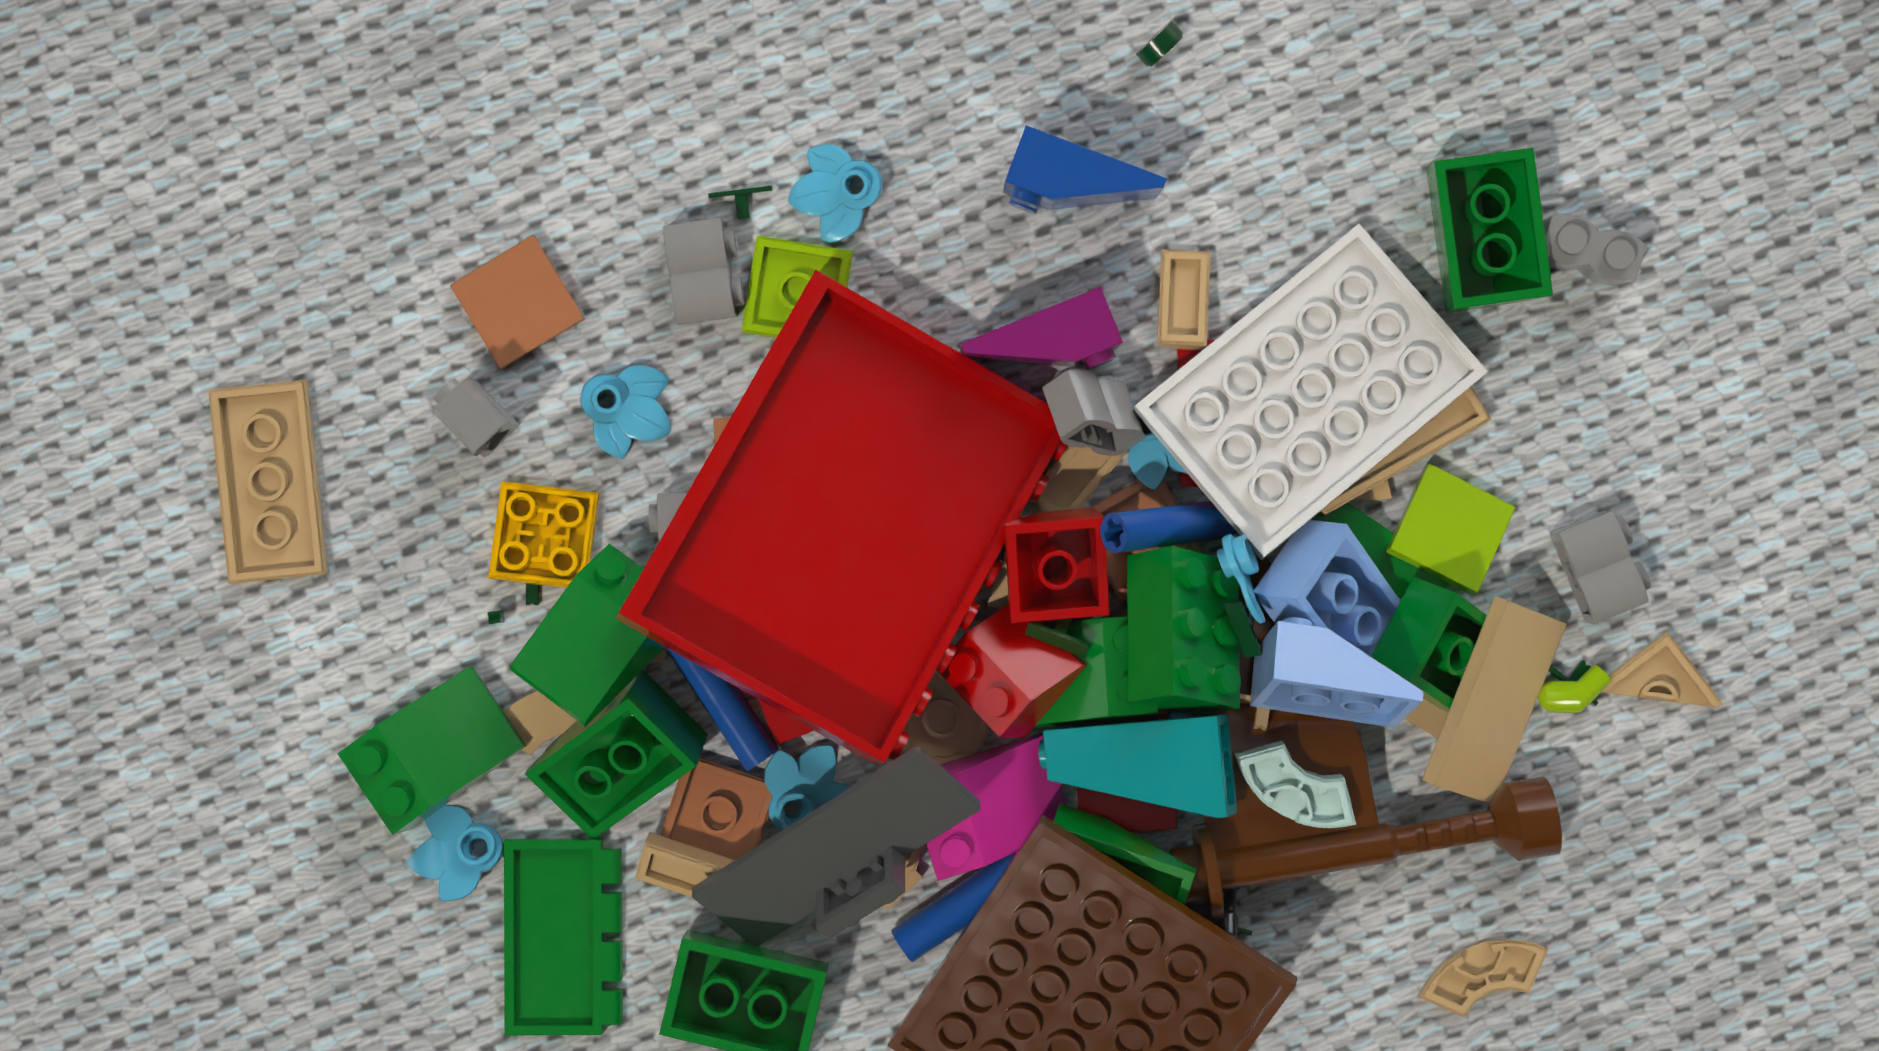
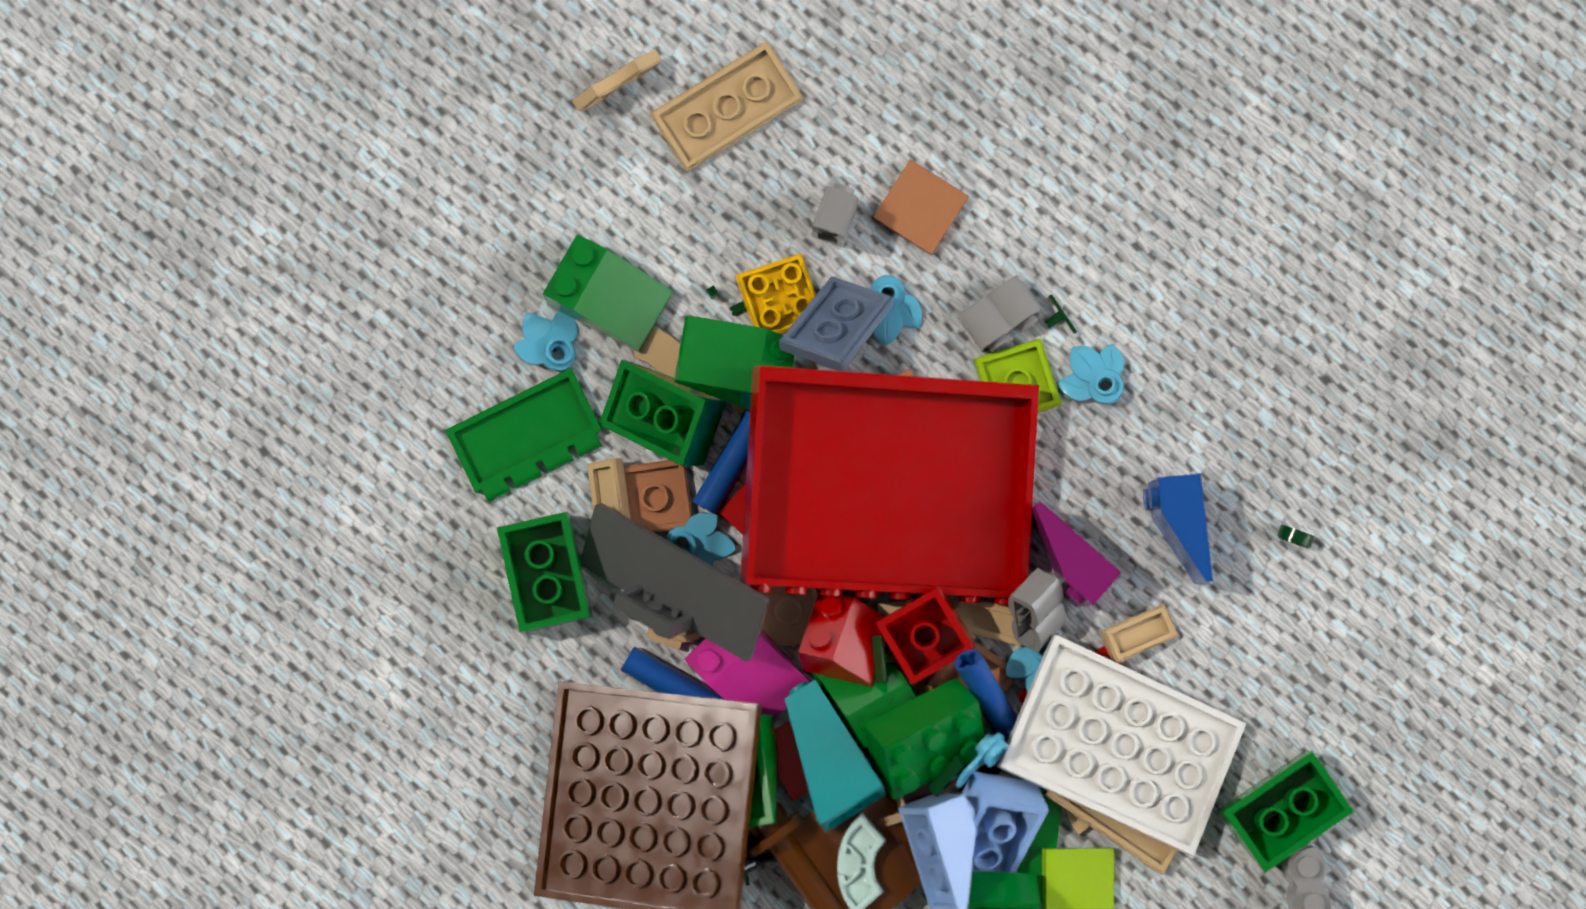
camera: 65 degrees right, 5 degrees down
none -> tan tile [572,49,662,112]
none -> sand blue tile [779,276,893,371]

